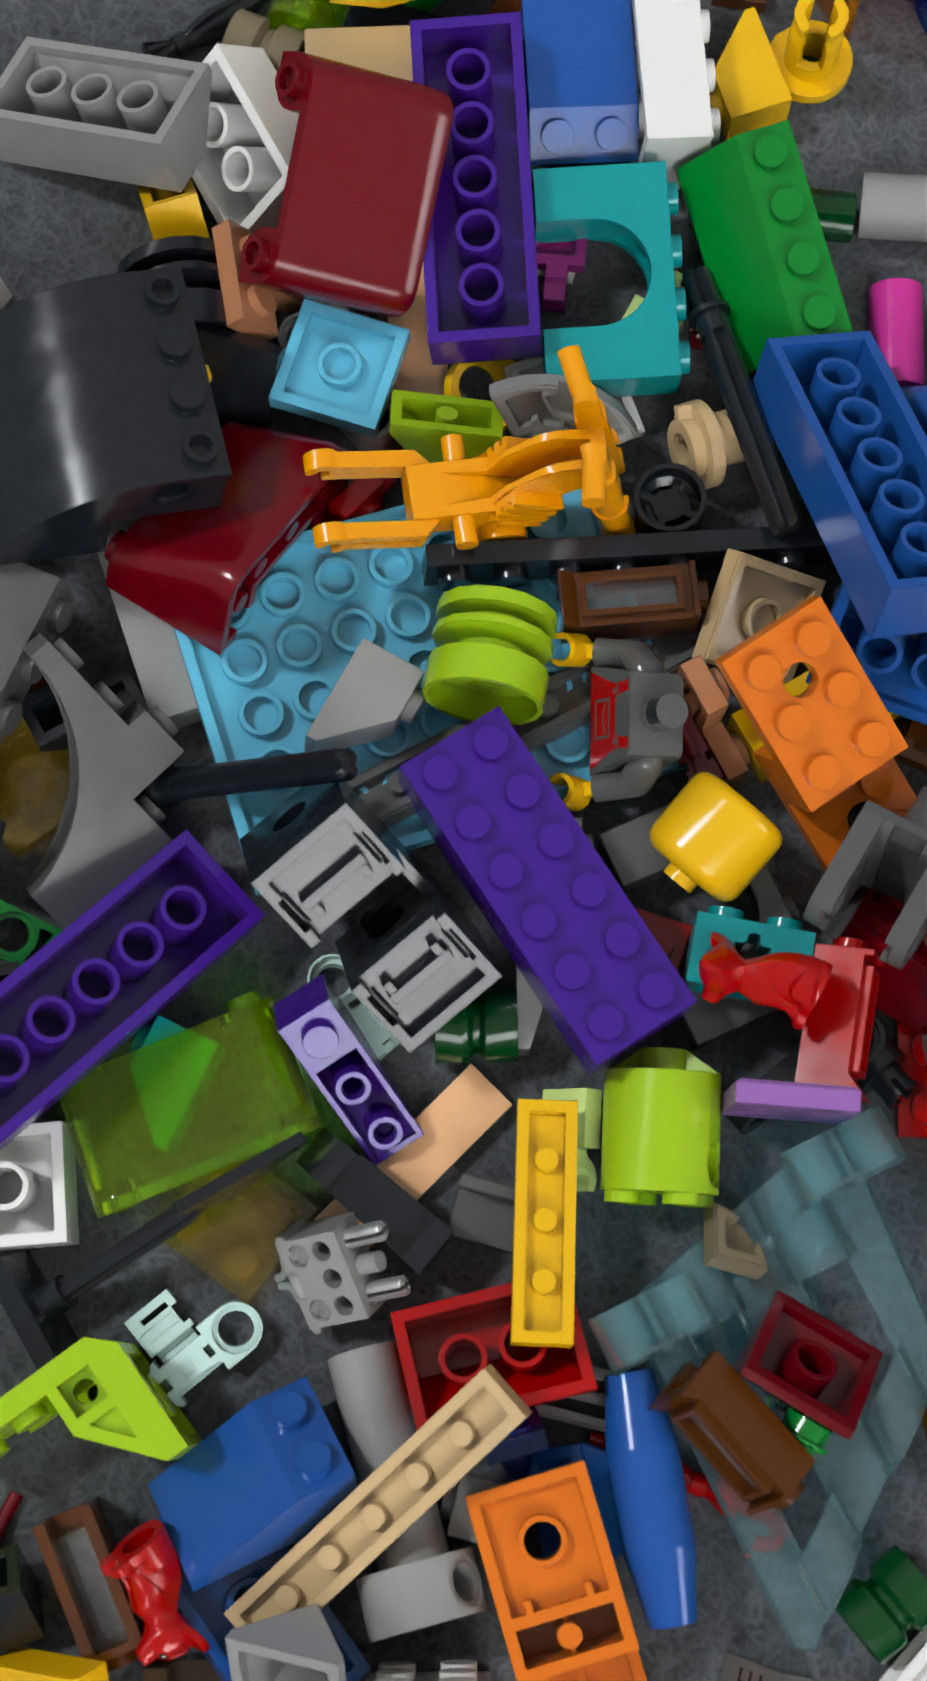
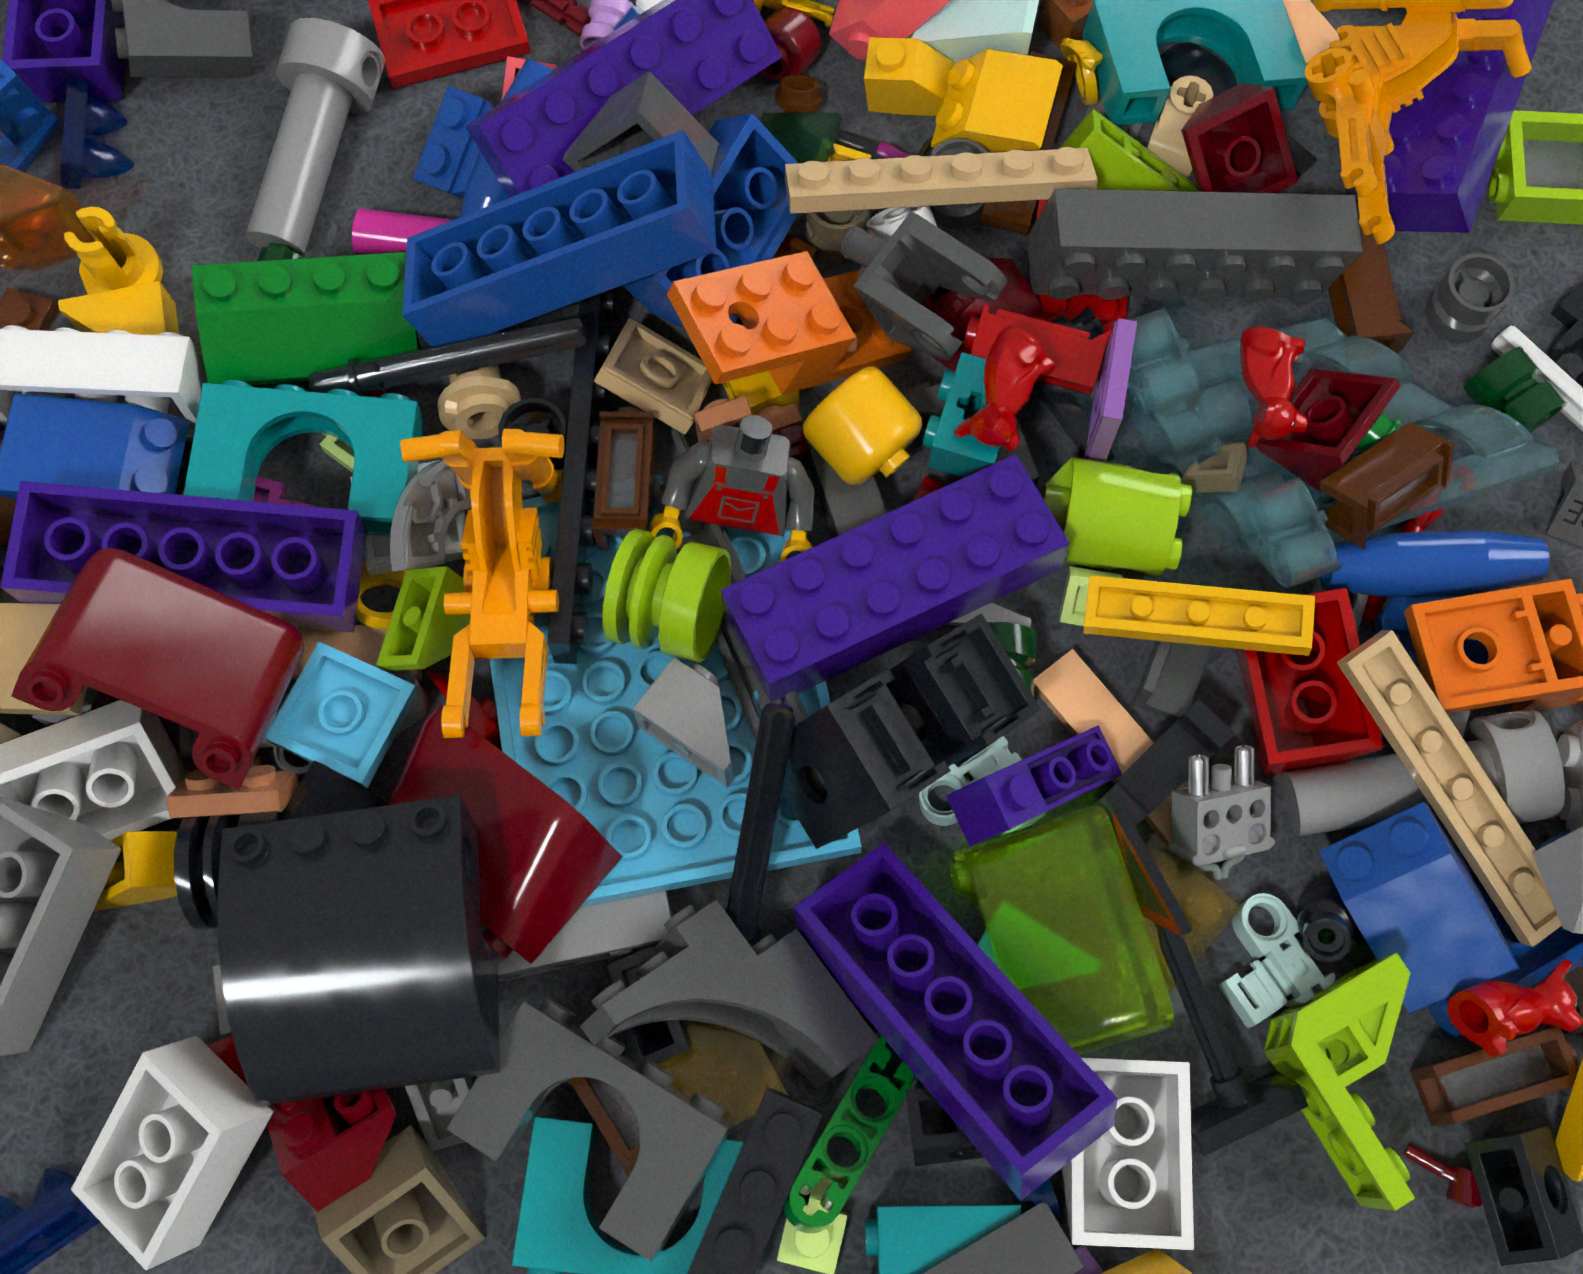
camera: 85 degrees left, 5 degrees down
none -> red animal [1240,326,1308,448]
none -> black piece [1297,885,1374,964]

